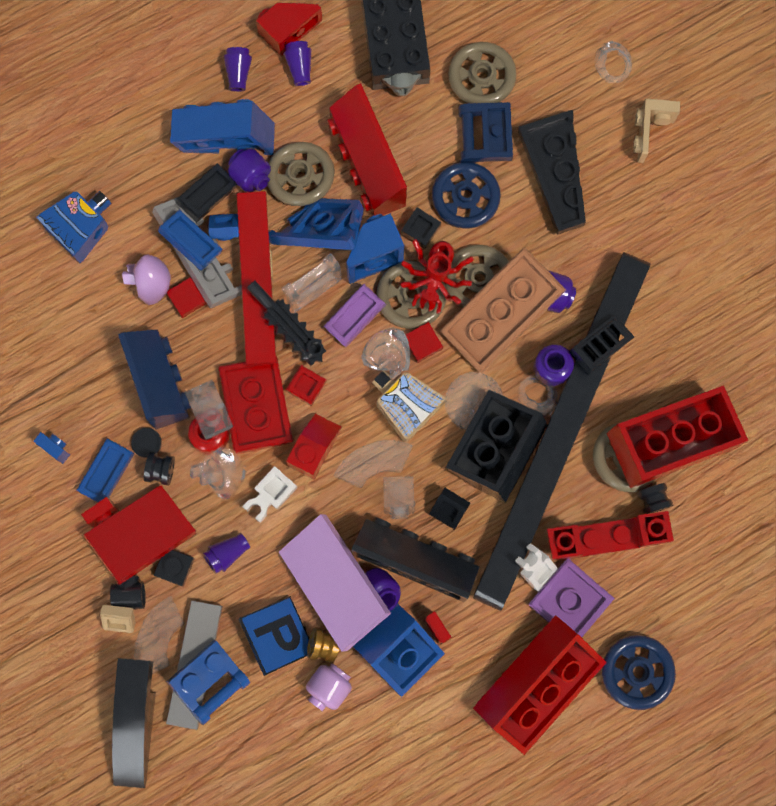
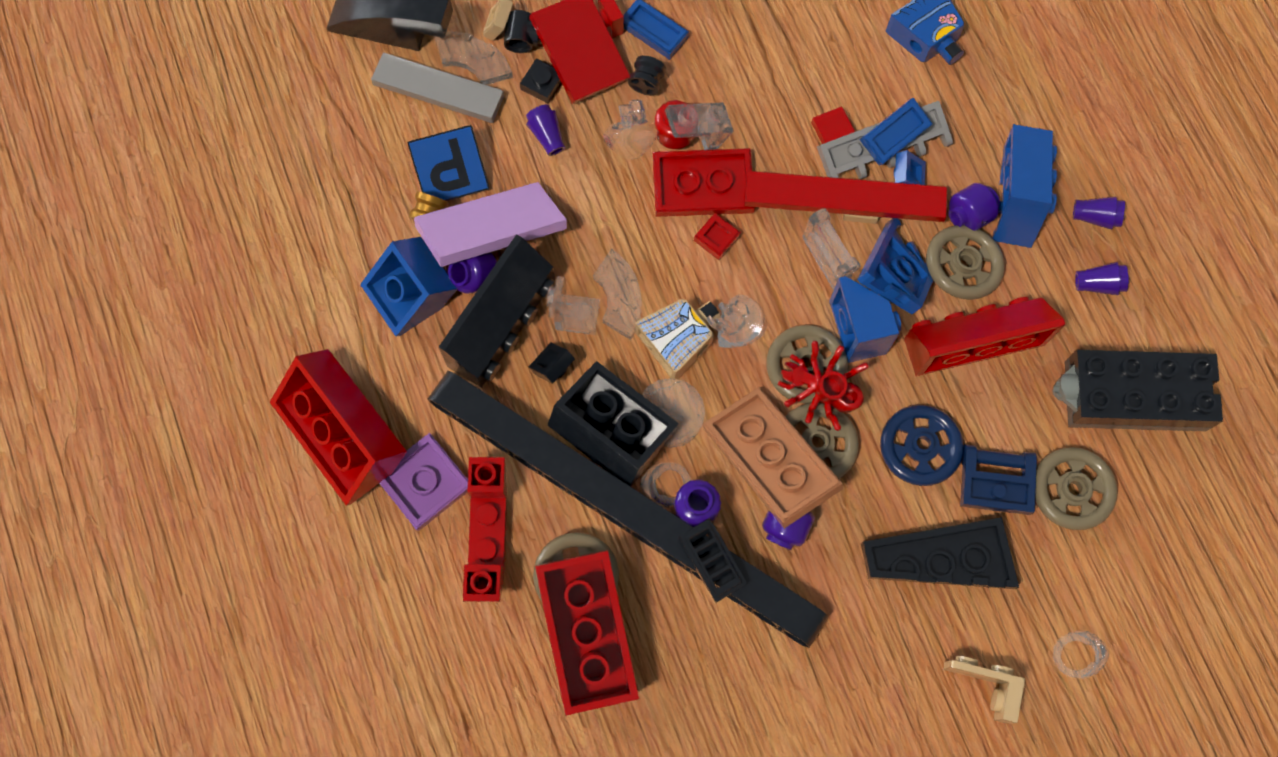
camera: 100 degrees right, 5 degrees down
dark blue slope [118,330,192,430] -> none
lavender piece [122,254,171,305] -> none
black piece [131,428,162,458] -> none
blue plate [166,640,250,725] -> none
black tile [176,163,237,223] -> none
white plate [242,466,298,523] -> none
black piece [246,280,326,367] -> none
red slope [256,2,322,56] -> none
red slope [286,413,342,480] -> none
lavender head [306,663,352,711] -> none
medium lavender tile [324,284,386,347] -> none
black plate [401,207,442,249] -> none
red tile [403,322,443,363] -> none
red tile [424,611,452,644] -> none
white plate [515,543,558,592] -> none
dark blue plate [602,635,676,710] -> none
black wheel [637,483,674,514] -> none

